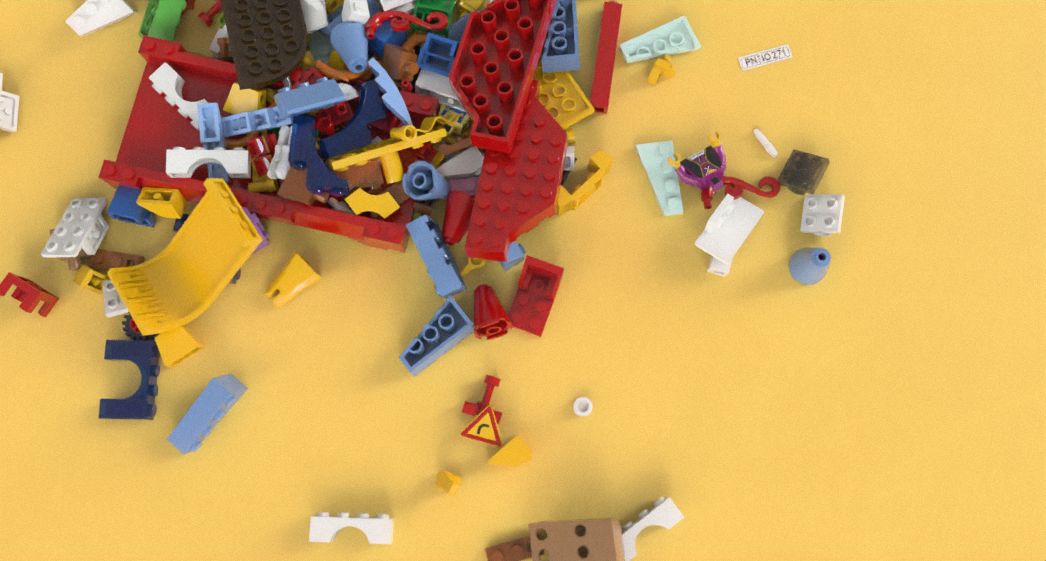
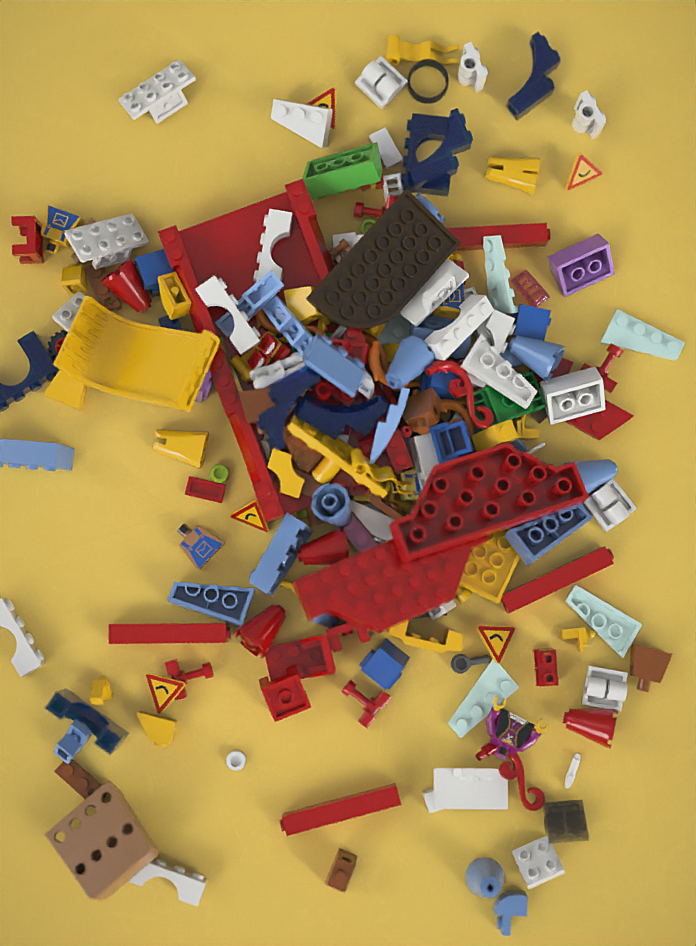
camera: 50 degrees right, 5 degrees up
white sticker [738,44,793,71] -> none
none -> torso [41,205,84,254]
none -> arch [45,688,129,755]
none -> medium blue brick [53,719,92,764]
none -> red cone [101,259,152,313]
none -> red brick [109,623,231,644]
none -> torso [177,523,225,570]
none -> red tile [185,476,226,503]
none -> lime tile [210,464,229,483]
none -> piece [230,500,270,533]
none -> red panel [259,665,311,722]
none -> red brick [279,783,401,836]
none -> dark orange torso [324,848,357,893]
none -> red panel [326,622,371,653]
none -> red bar [341,680,391,728]
none -> blue plate [359,638,410,690]
none -> dark grey plate [451,654,490,673]
none -> yellow slope [471,419,518,452]
none -> piece [476,625,516,664]
none -> medium blue brick [493,891,527,936]
none -> red hips [533,648,559,687]
none -> red cone [563,709,618,749]
none -> white plate [581,666,627,711]
none -> dark orange torso [630,644,672,692]

